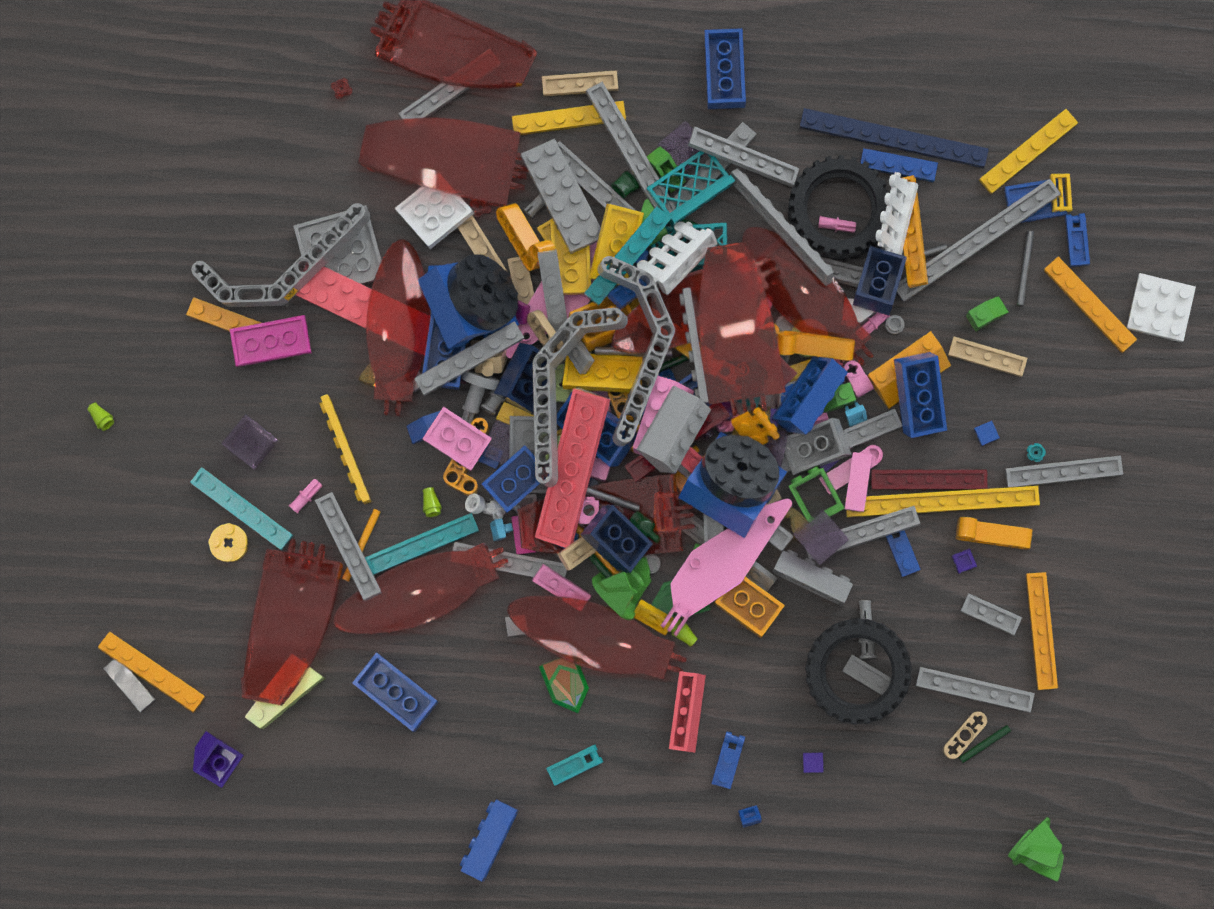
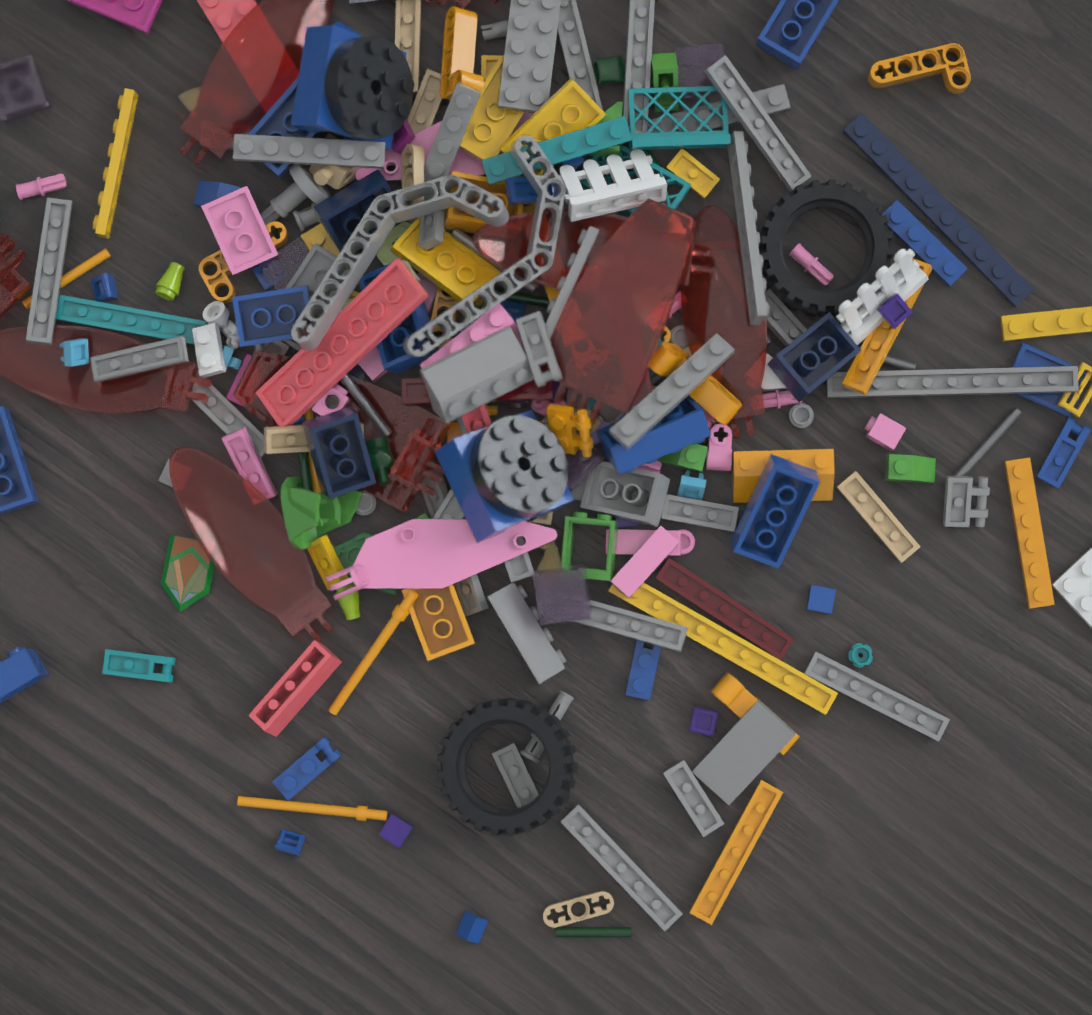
camera: 25 degrees right, 5 degrees up
none -> medium azure tile [60,338,89,367]
none -> light grey tile [90,336,189,382]
none -> blue slope [91,273,118,302]
none -> white plate [192,323,226,378]
none -> light orange bar [237,796,388,821]
none -> light orange bar [328,590,418,715]
none -> blue slope [456,911,488,944]
none -> light grey plate [516,311,563,387]
none -> light grey plate [610,333,735,450]
none -> yellow plate [666,149,720,199]
none -> light grey tile [692,699,796,805]
none -> bright pink brick [865,413,906,451]
none -> light orange beam [868,43,971,94]
none -> dark purple tile [877,293,913,329]
none -> light grey plate [943,476,990,527]

